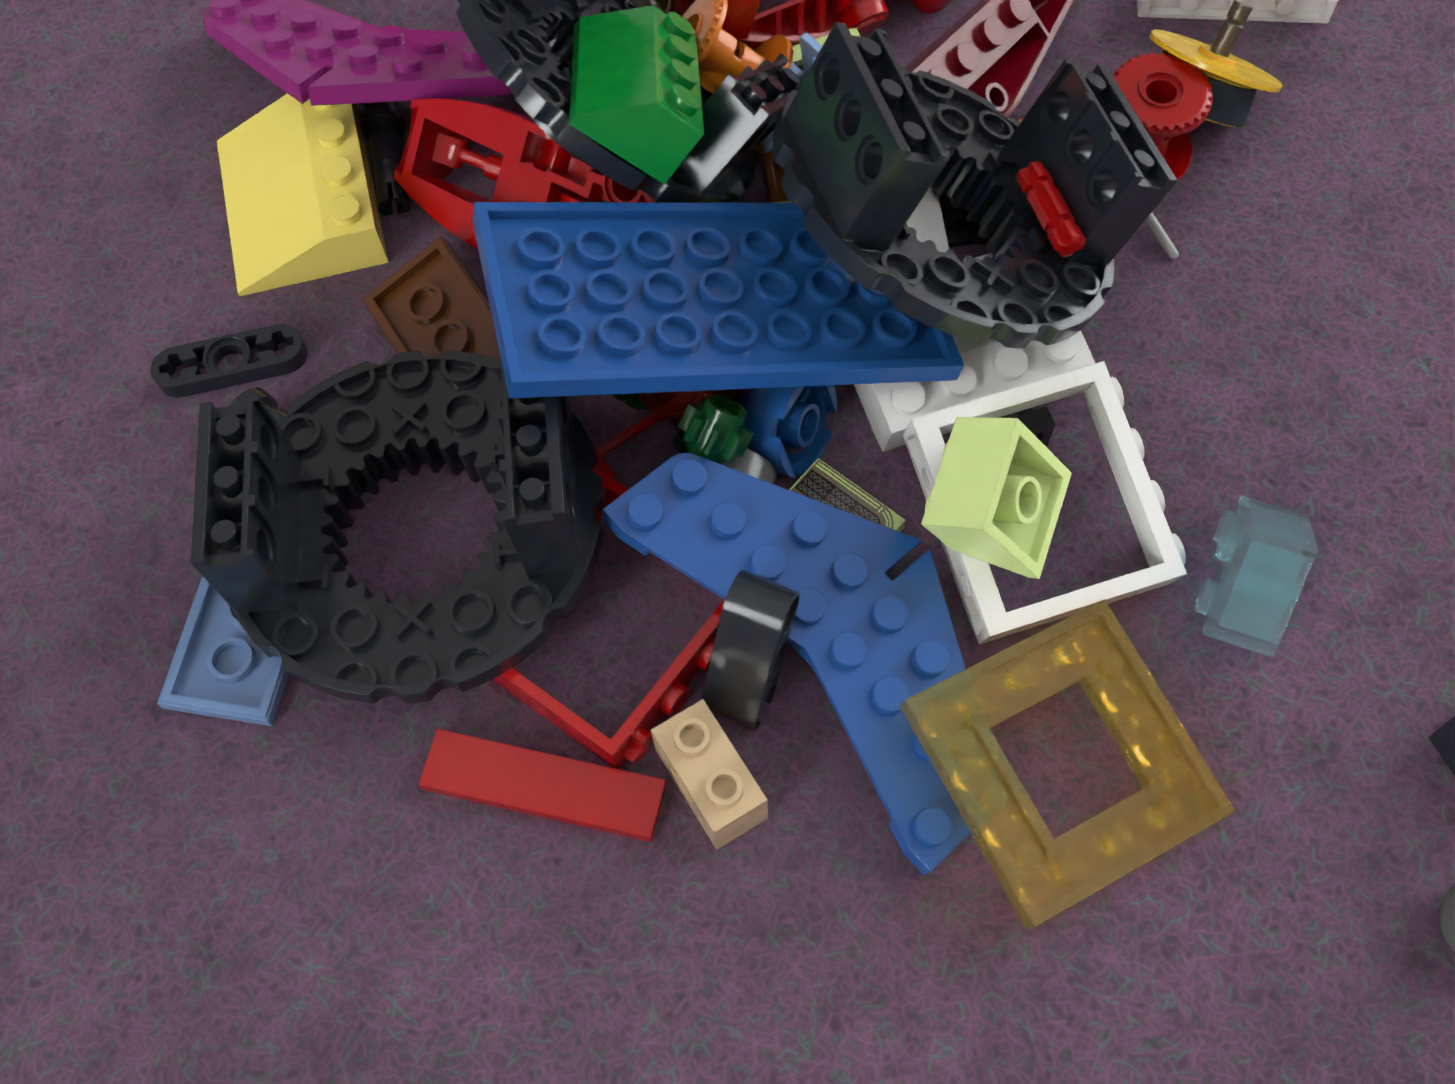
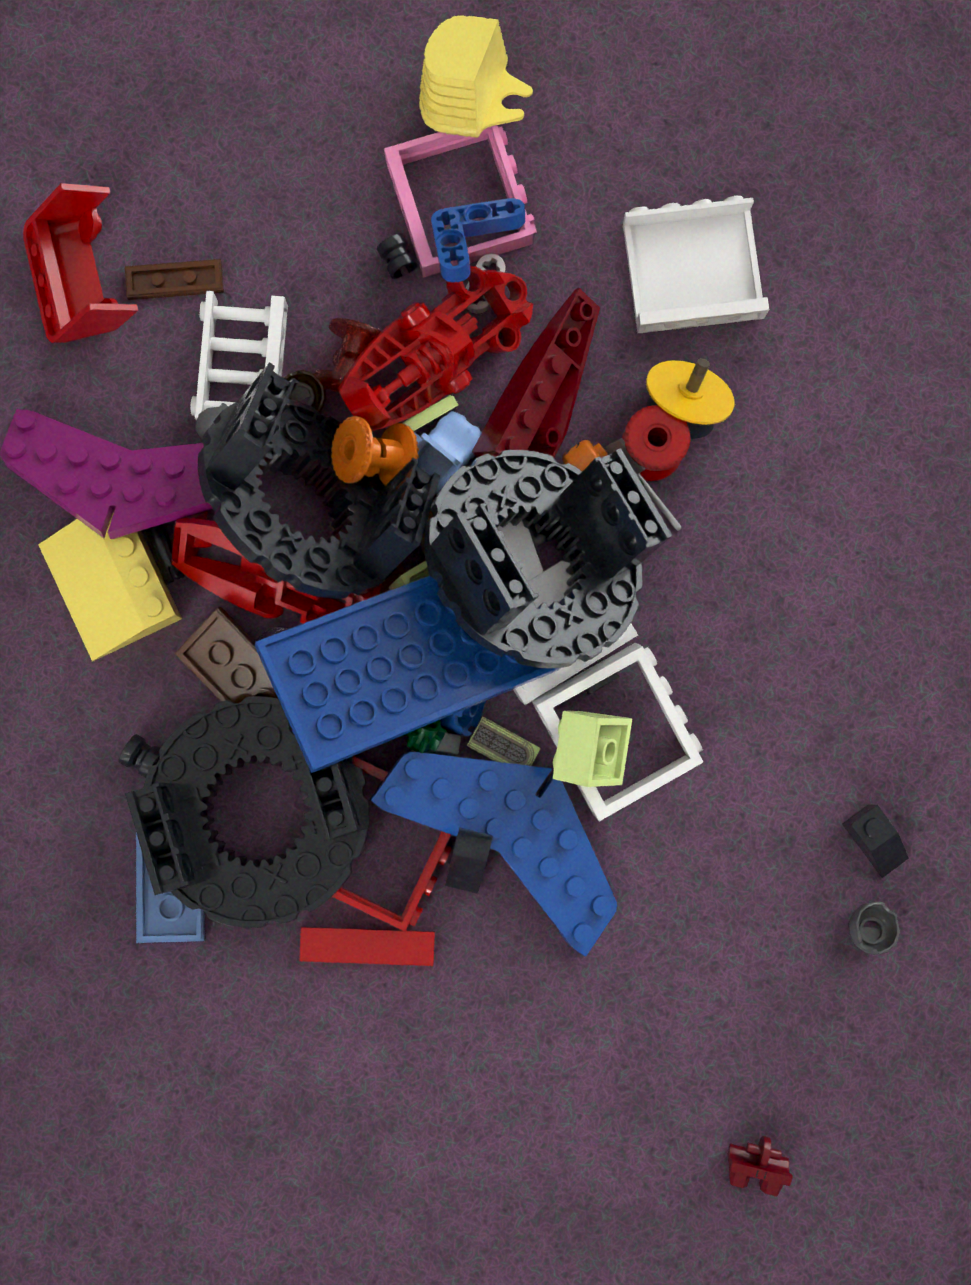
camera: 20 degrees left, 20 degrees up
black beam [150,324,308,398] -> none
green slope [569,5,704,184] -> none
tan brick [651,699,768,850] -> none
clear yellow plate [900,599,1235,930] -> none
red axle [1017,161,1086,257] -> none
clear light blue brick [1195,495,1318,658] -> none

